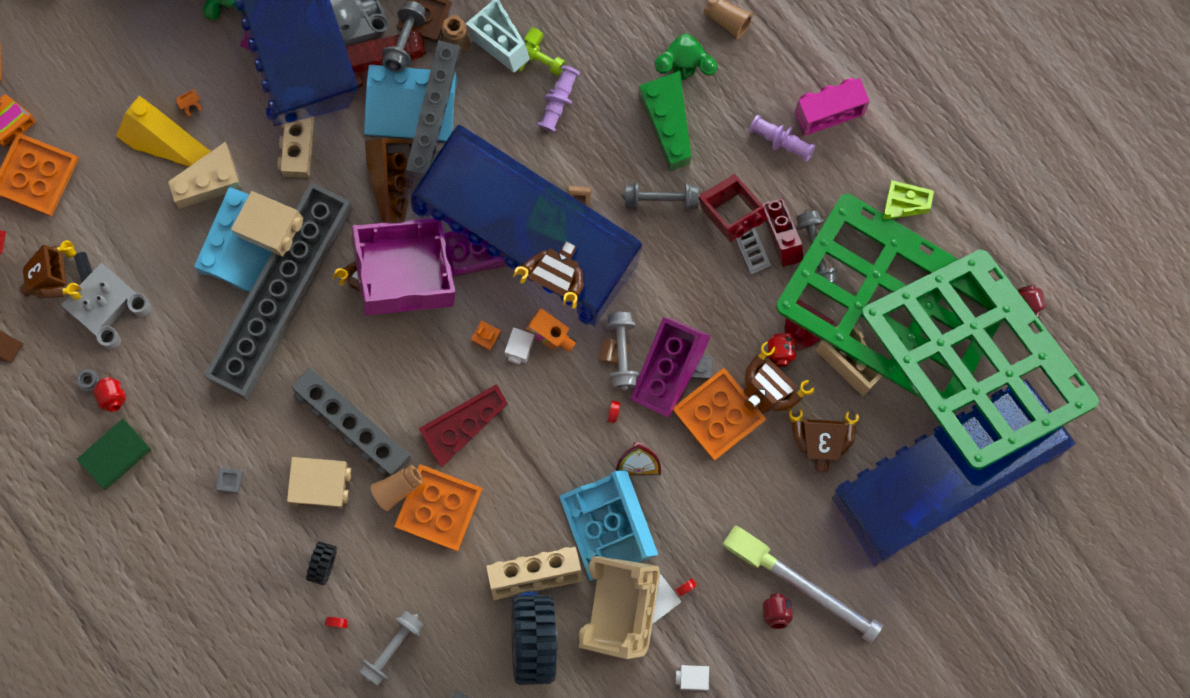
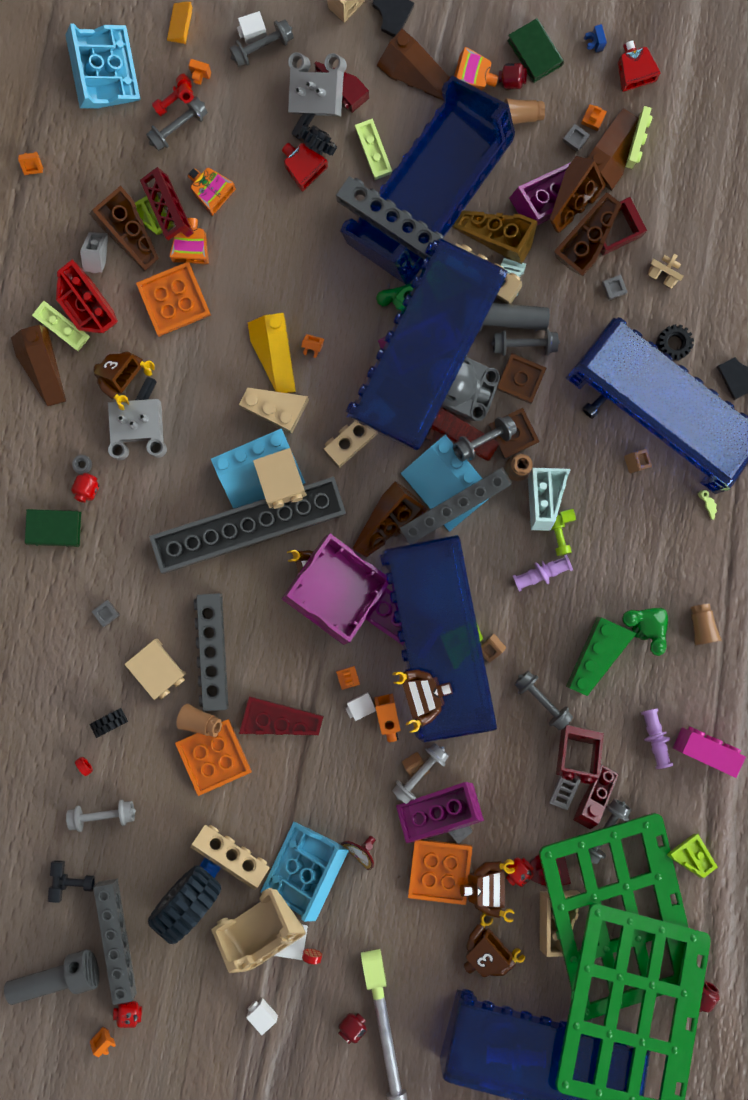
camera: 45 degrees right, 10 degrees up
red tile [606,400,620,424] -> none

